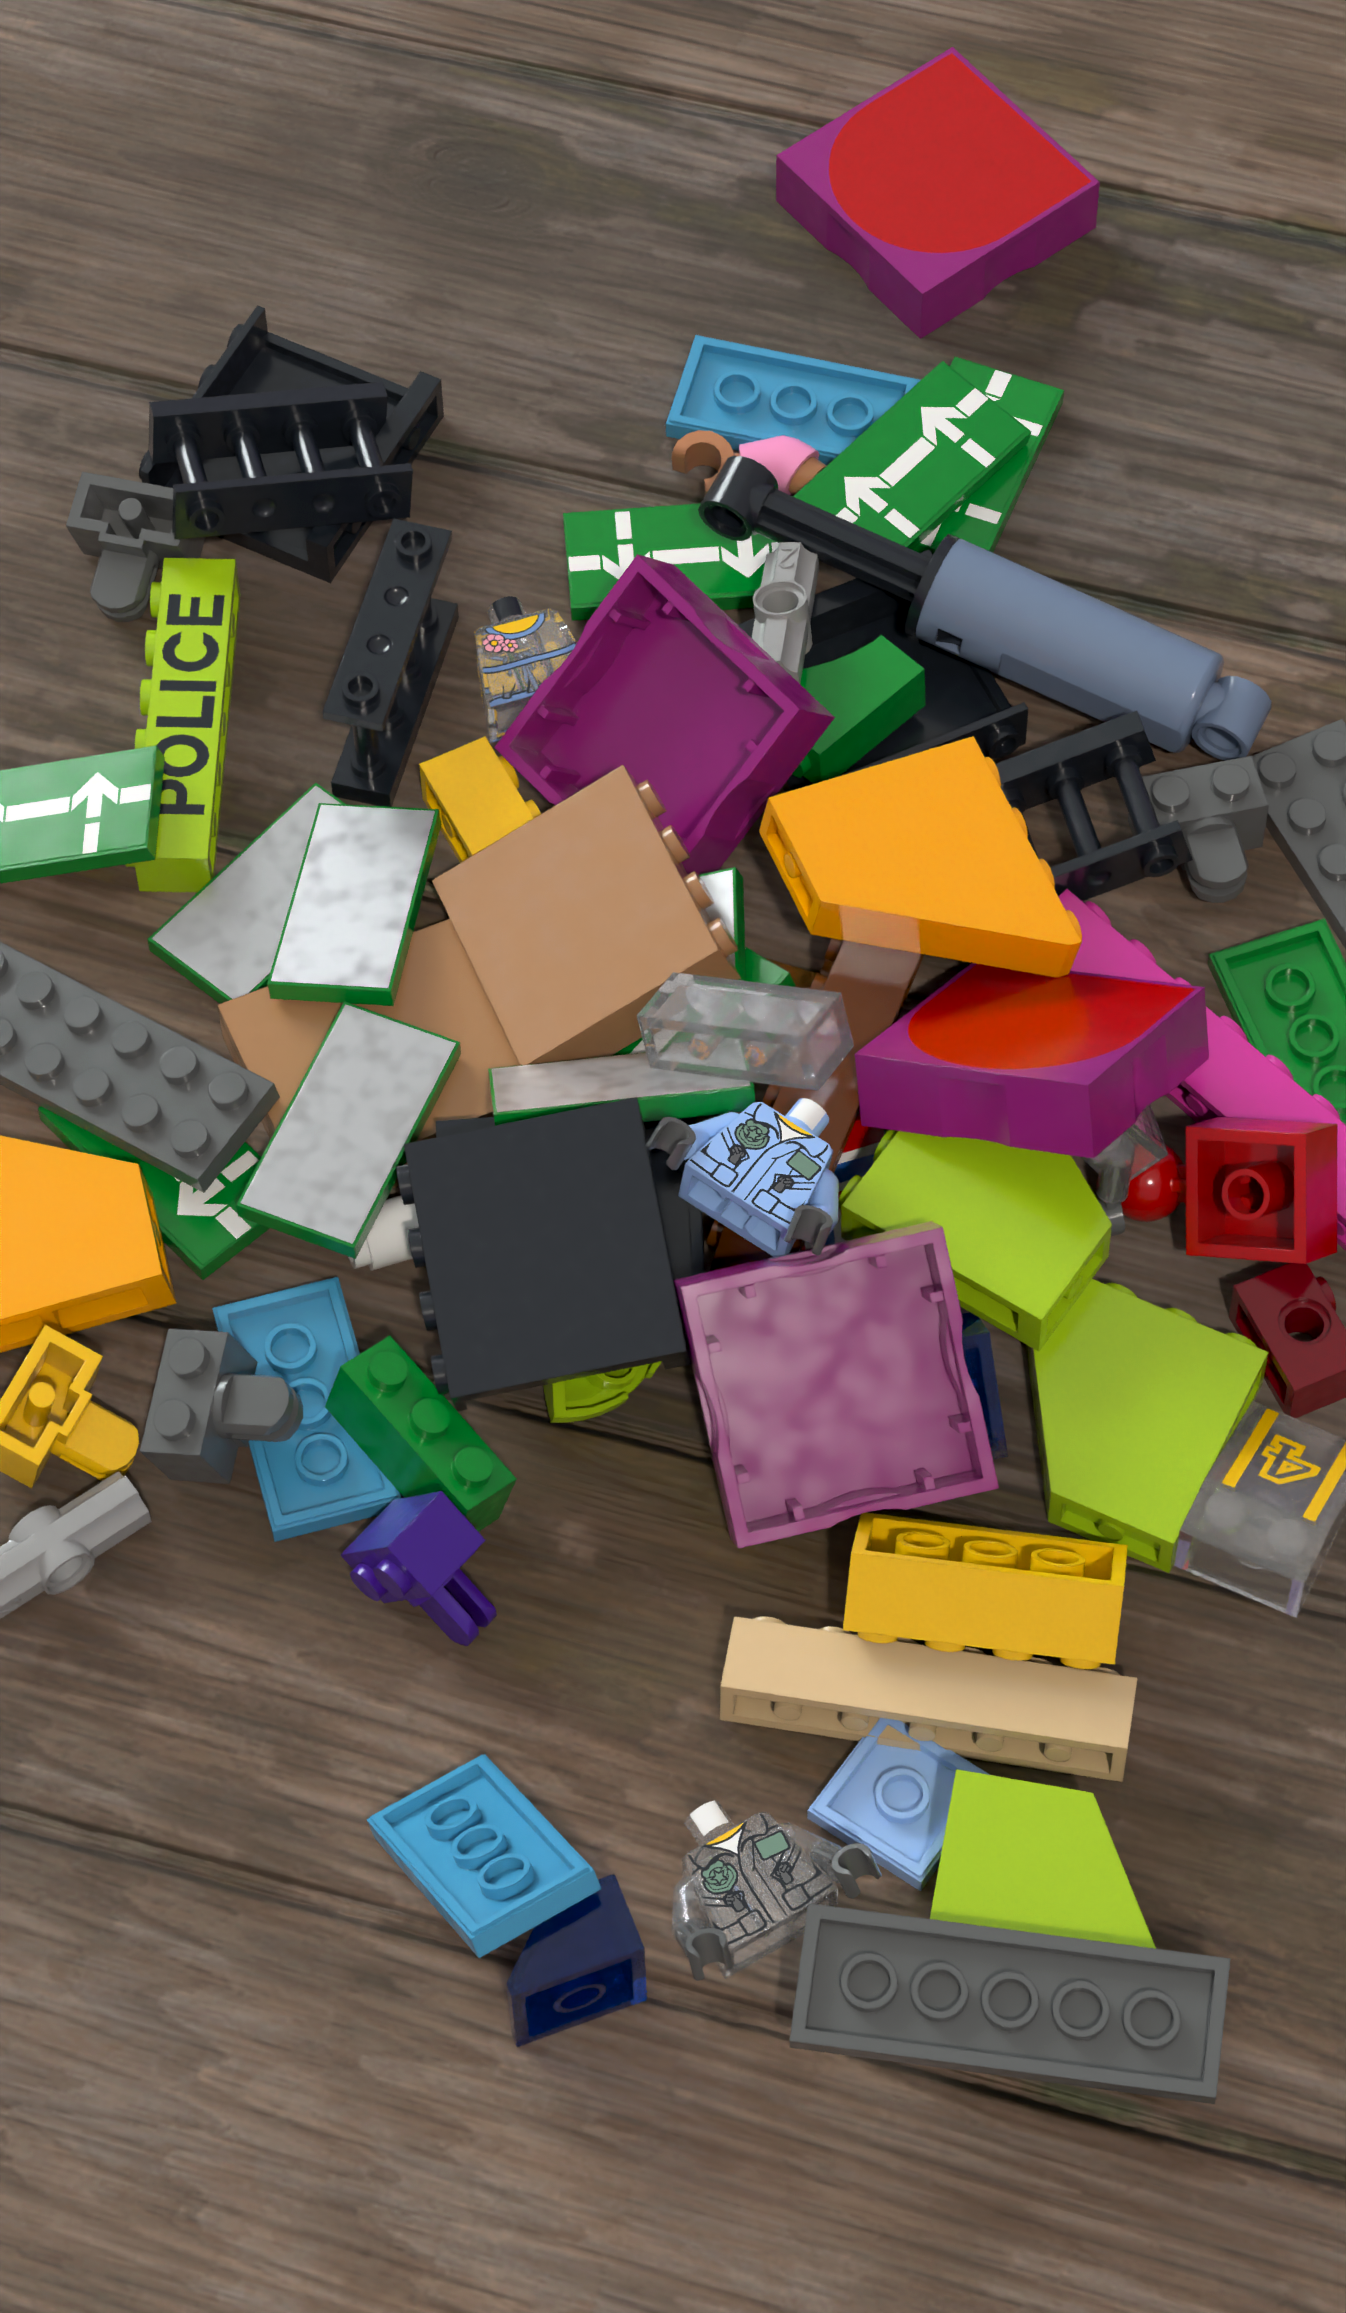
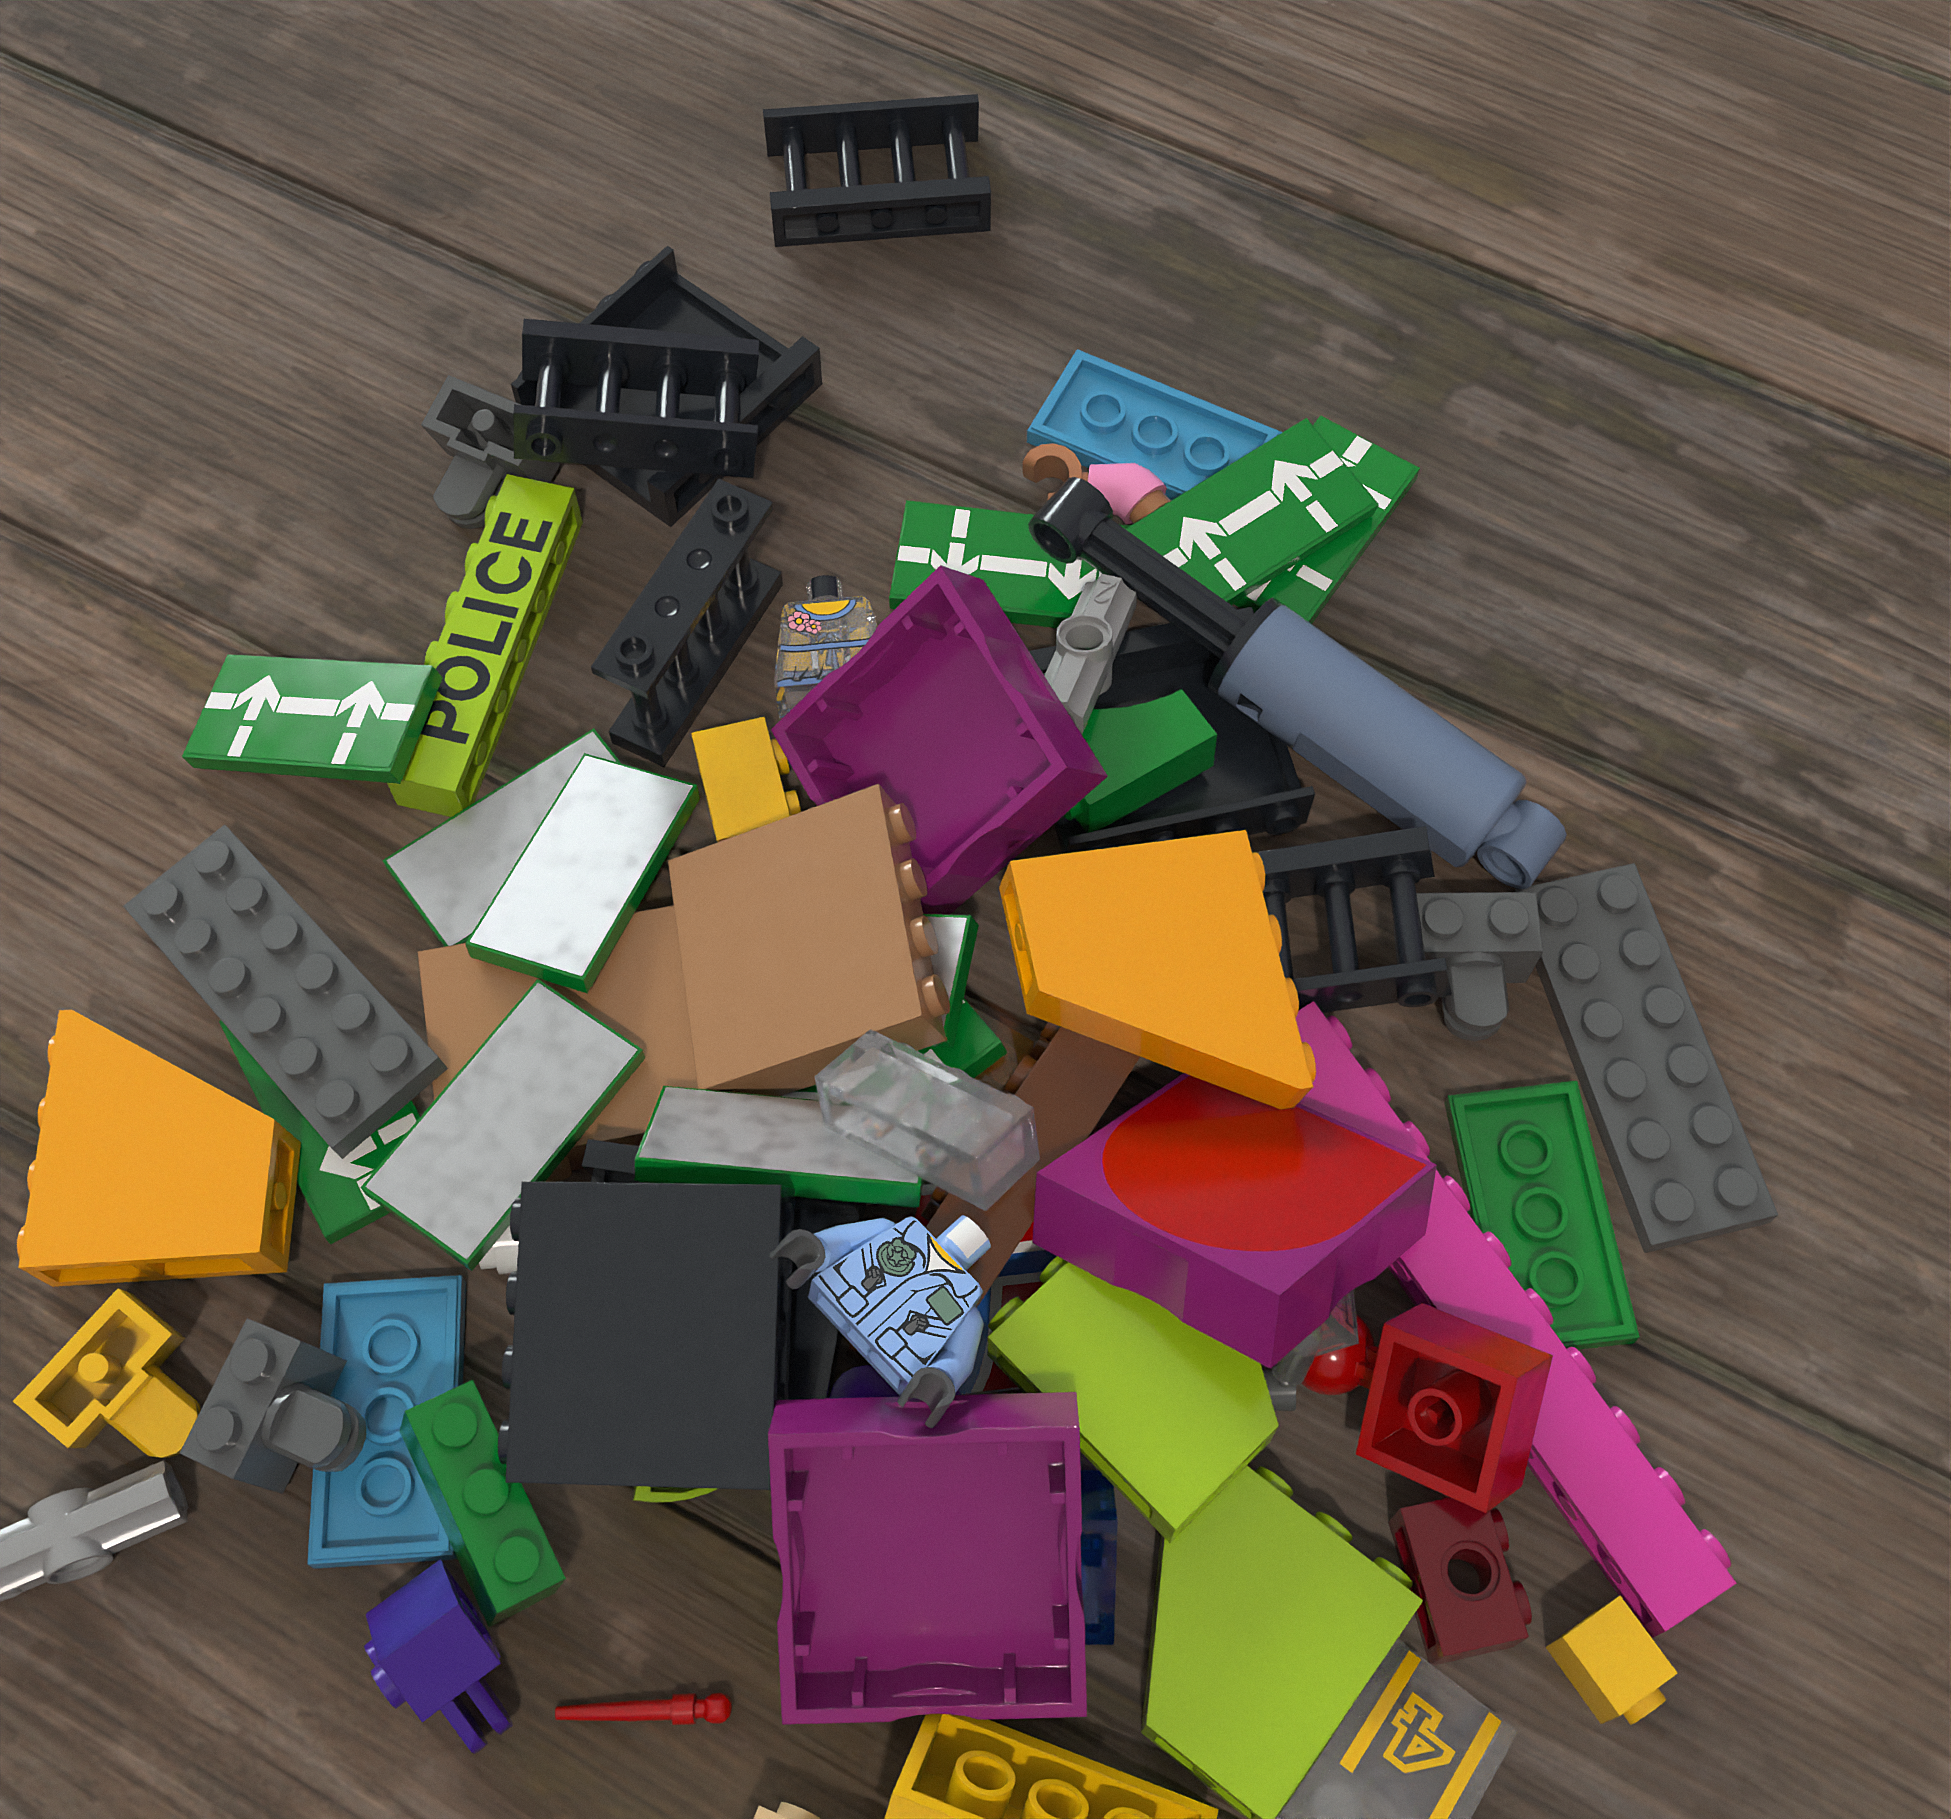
camera: 10 degrees right, 5 degrees up
tile [776,47,1100,339] -> none
none -> red piece [555,1693,732,1725]
none -> black fence [763,94,991,247]

